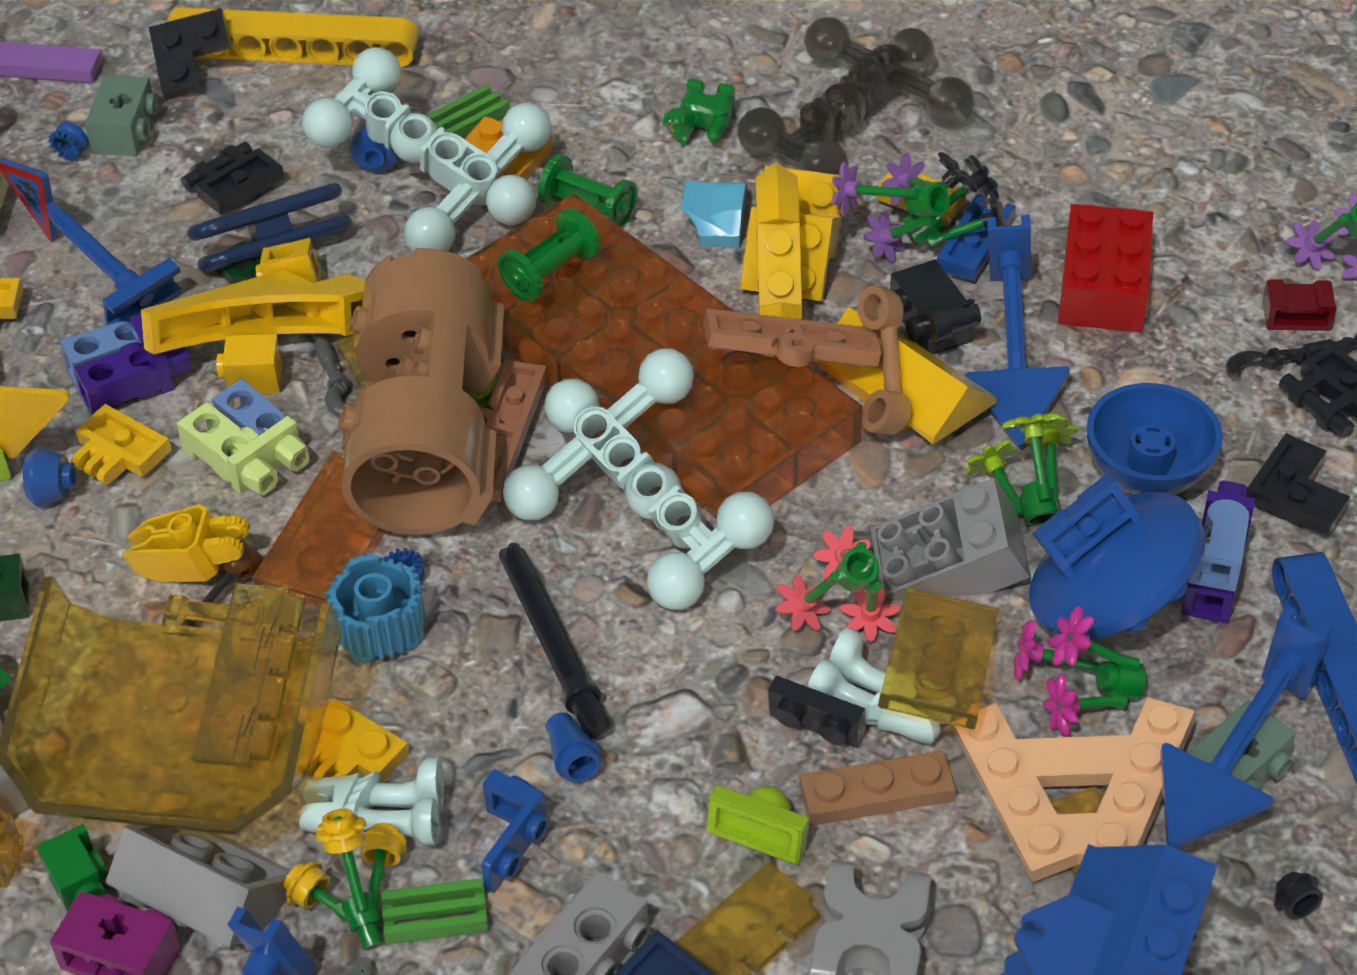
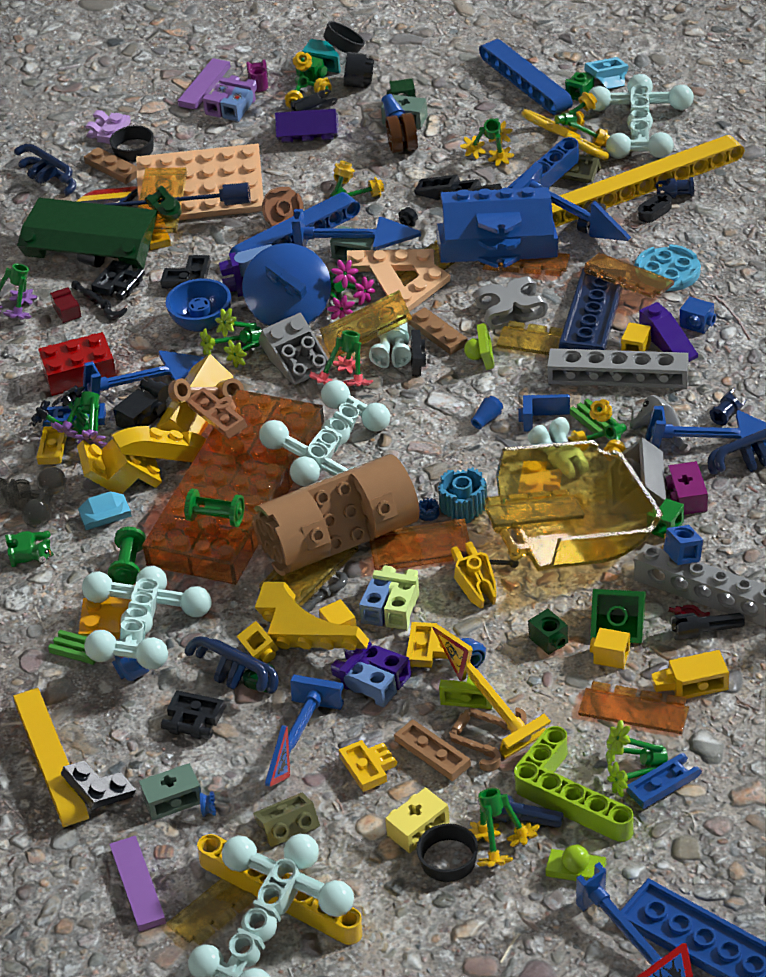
camera: 115 degrees left, 5 degrees down
black axle [499,542,610,739] -> none

